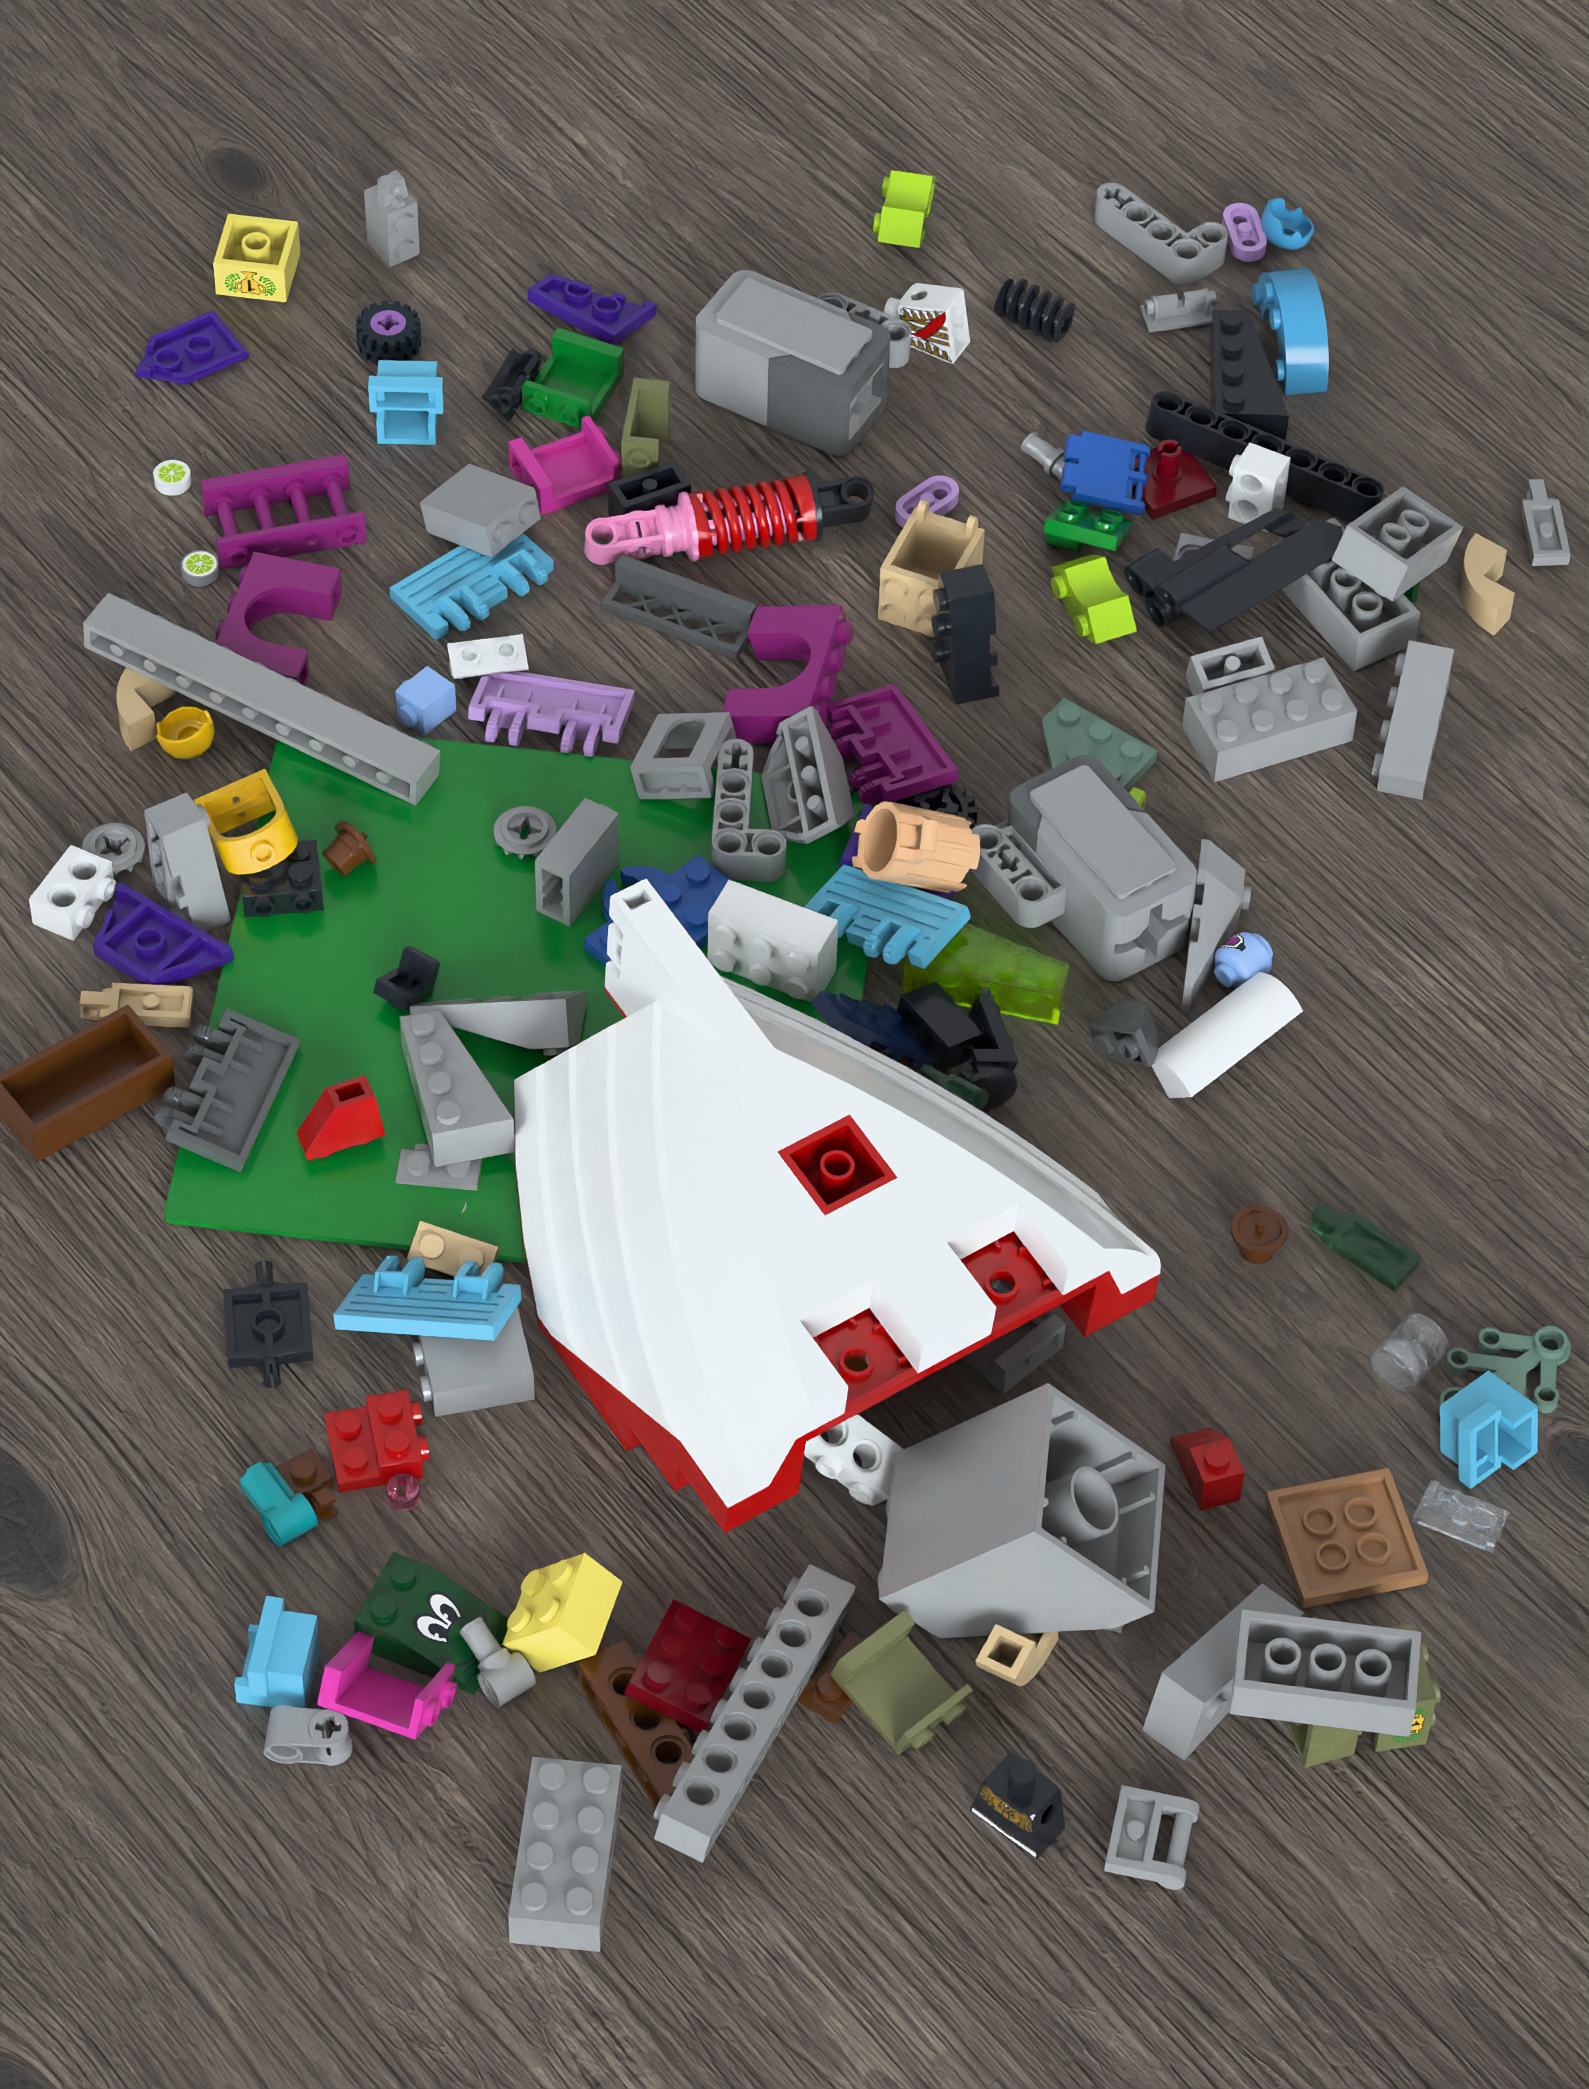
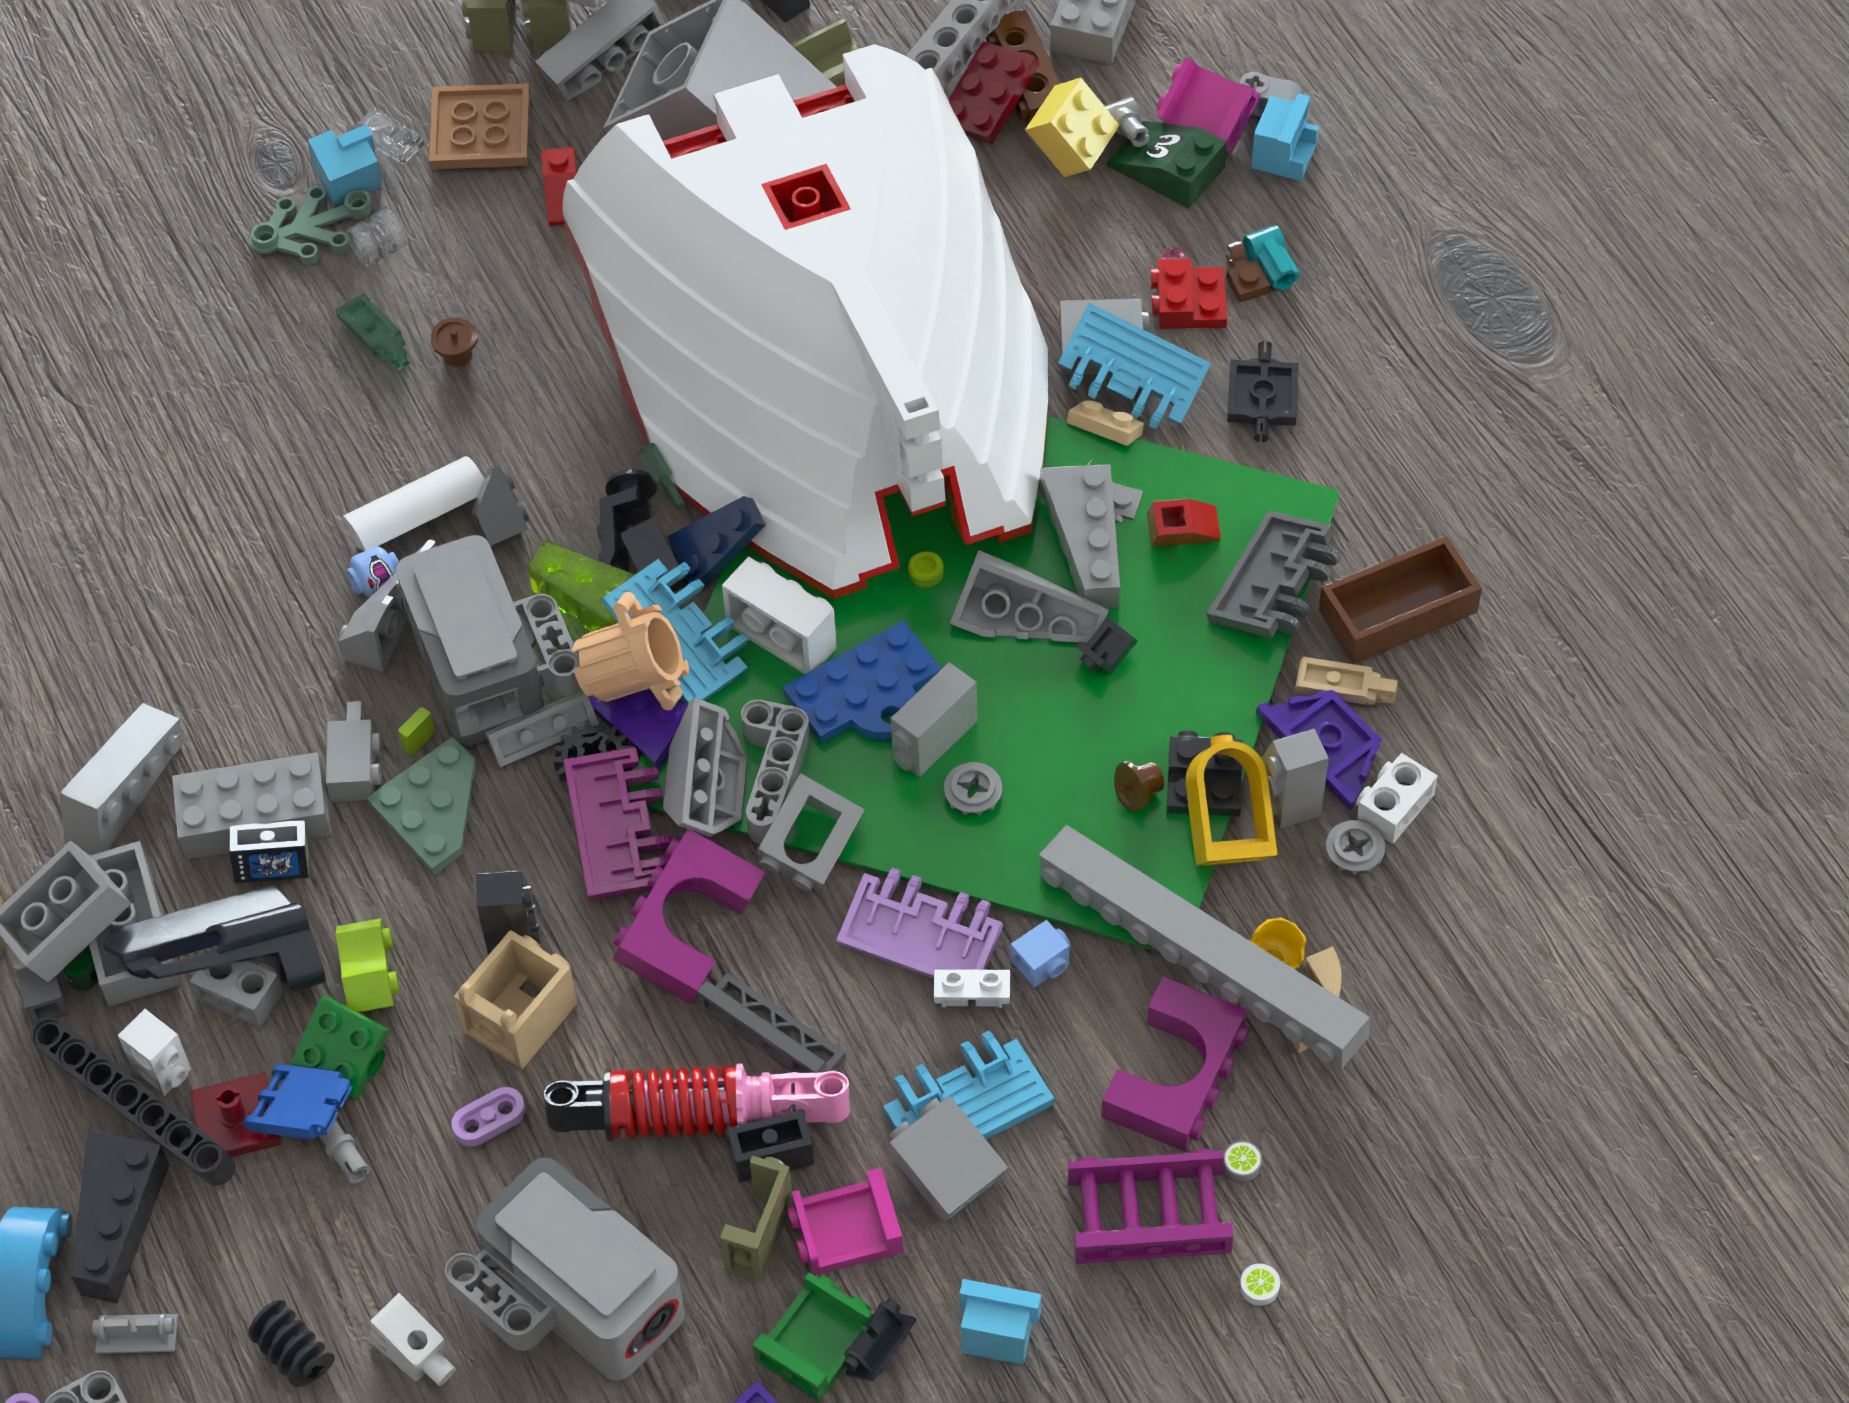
camera: 165 degrees left, 5 degrees up
none -> light grey hinge [326,701,382,802]

